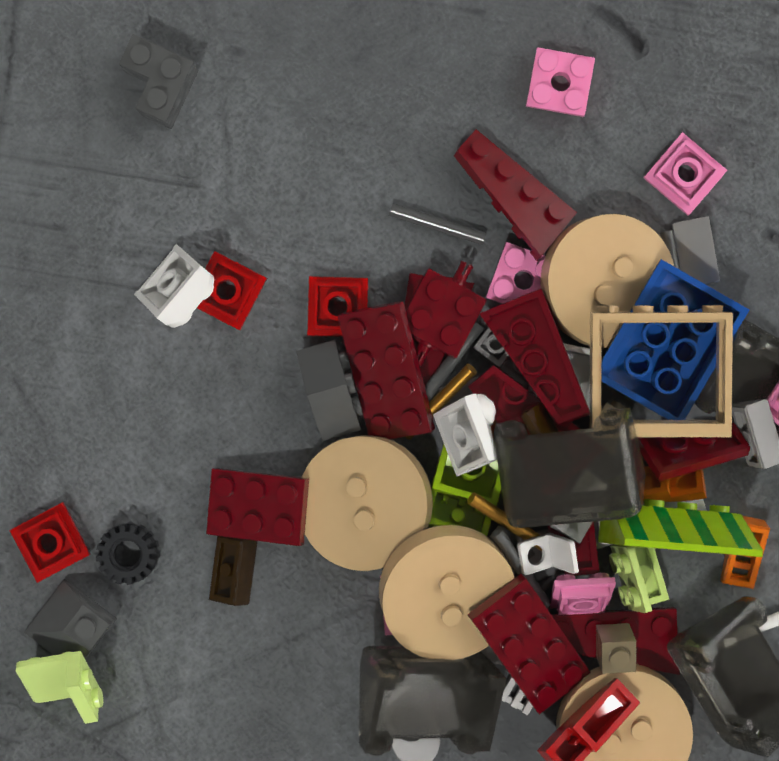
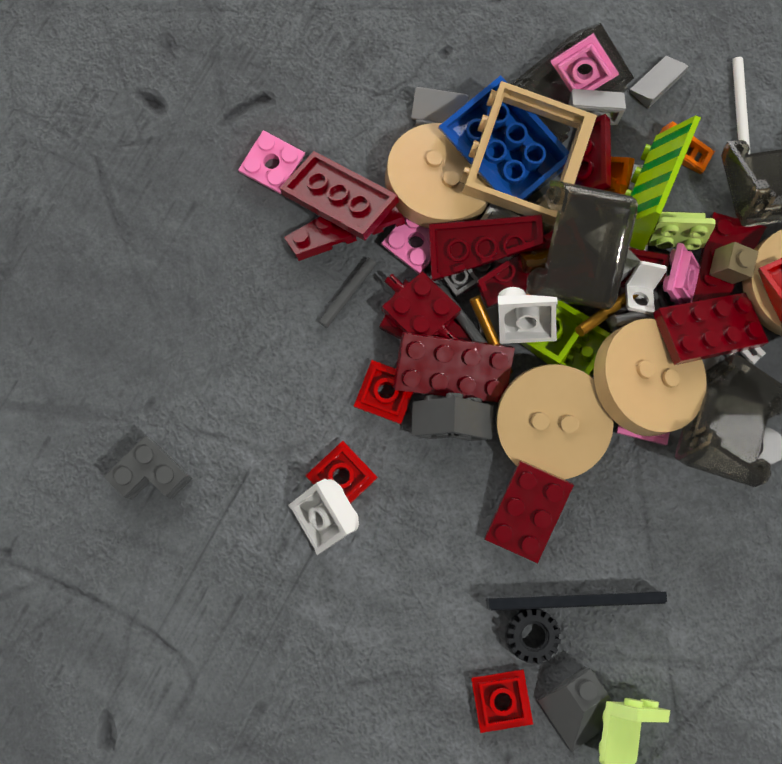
camera: 65 degrees left, 10 degrees down
dark brown slope [209,536,257,606] -> none
bright pink piece [643,132,728,216] -> none
none -> plate [280,151,399,241]
none -> black tile [486,591,667,611]

